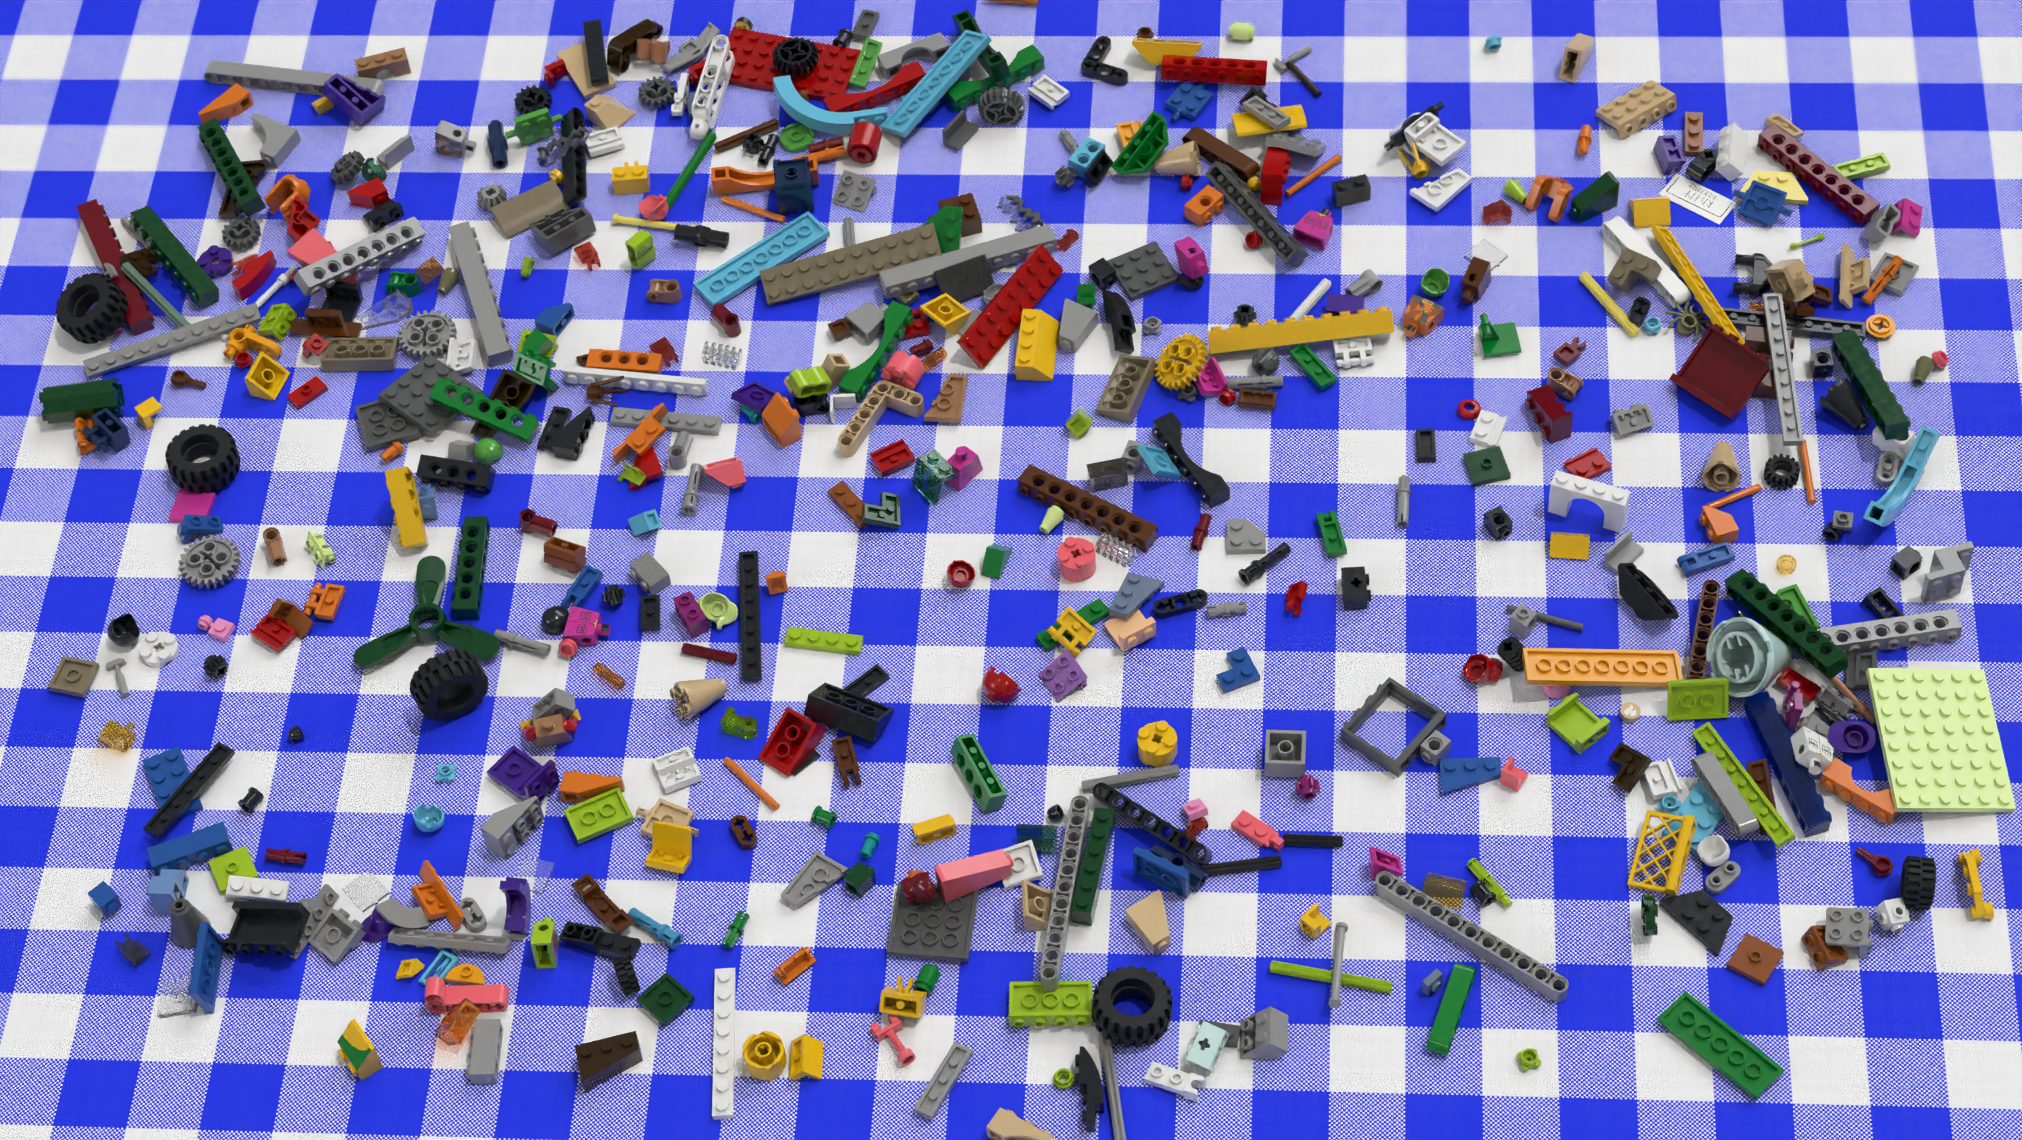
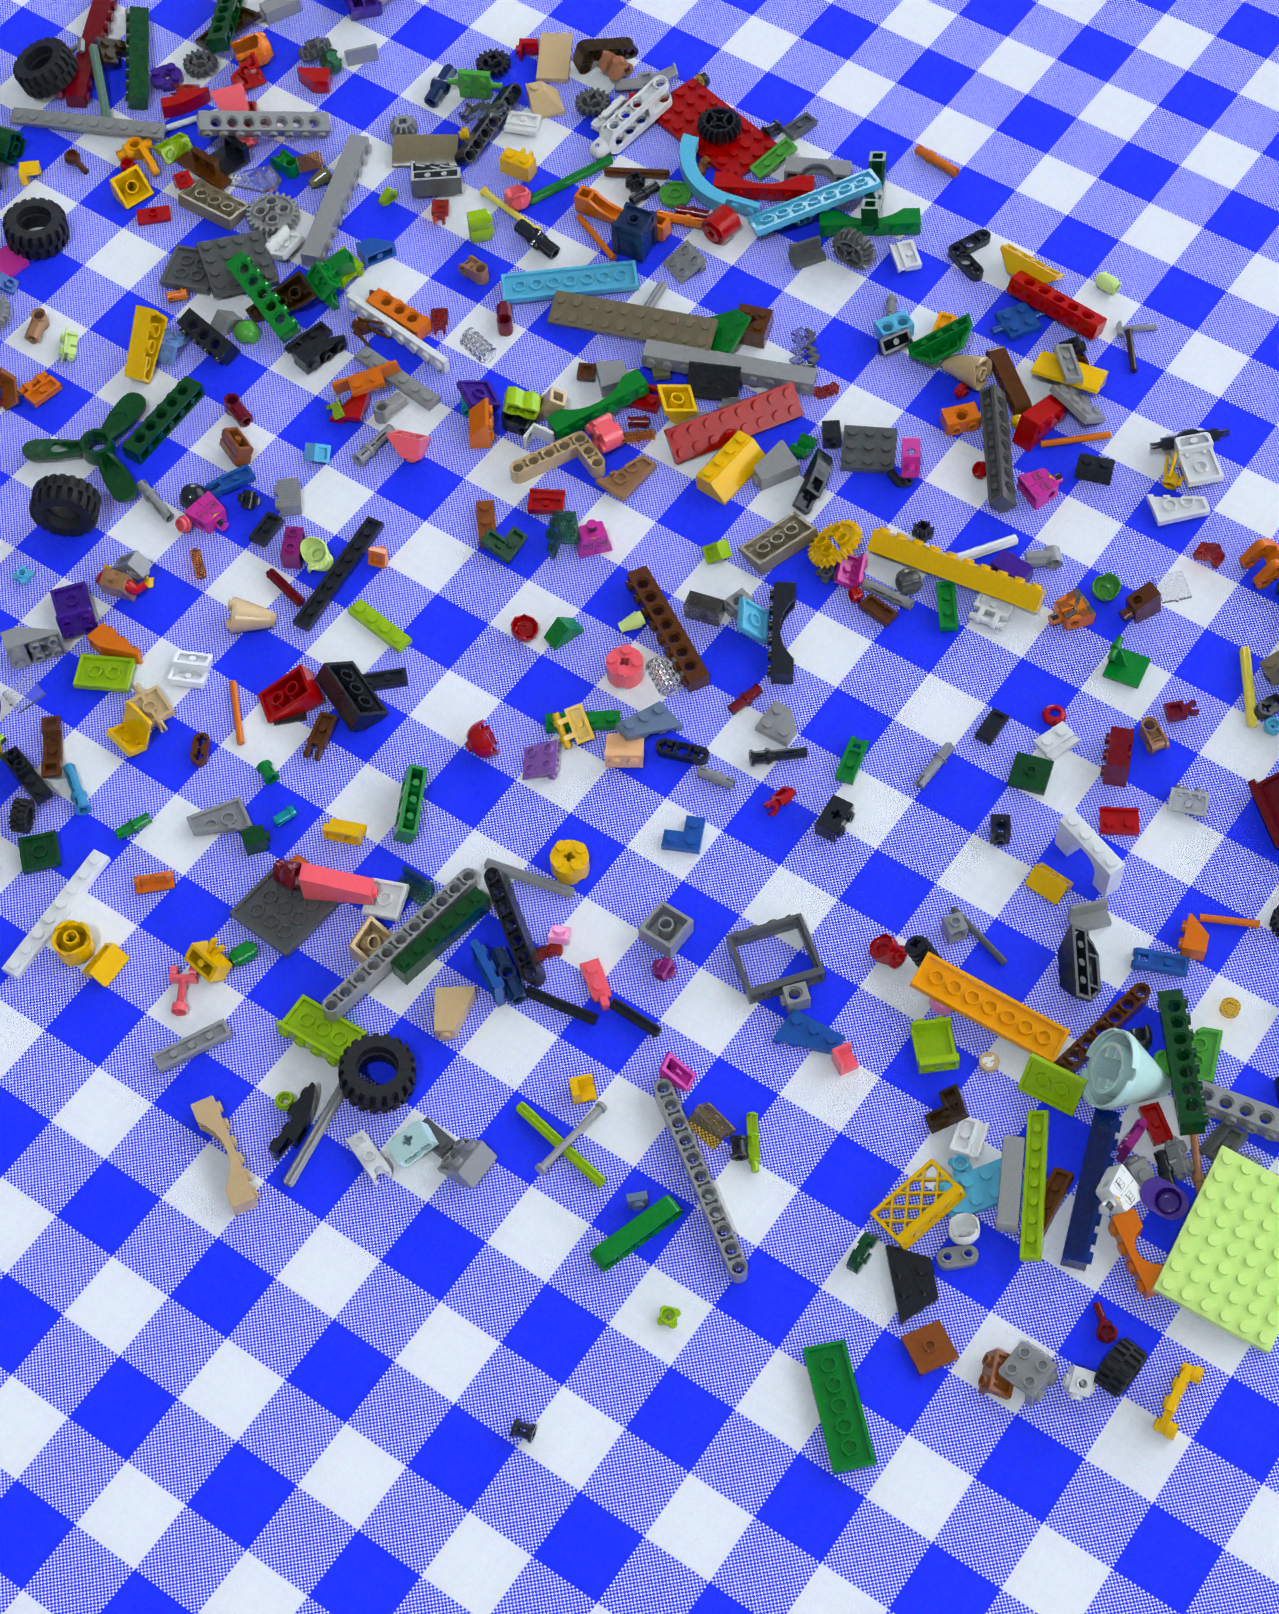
camera: 30 degrees right, 5 degrees up
black bracket [362,199,404,232] -> none
light grey torso [435,120,477,158] -> none
black beam [583,19,609,86] -> none
clear neon green leg [720,707,759,740] -> none
black hinge [1047,804,1064,822] -> none
dark grey gear [1055,166,1077,188] -> none
reddish brown plate [1137,27,1154,39] -> none
light grey plate [1144,317,1162,334] -> none
lime cone [1503,178,1528,204] -> none
tan cone [1702,442,1741,492] -> none

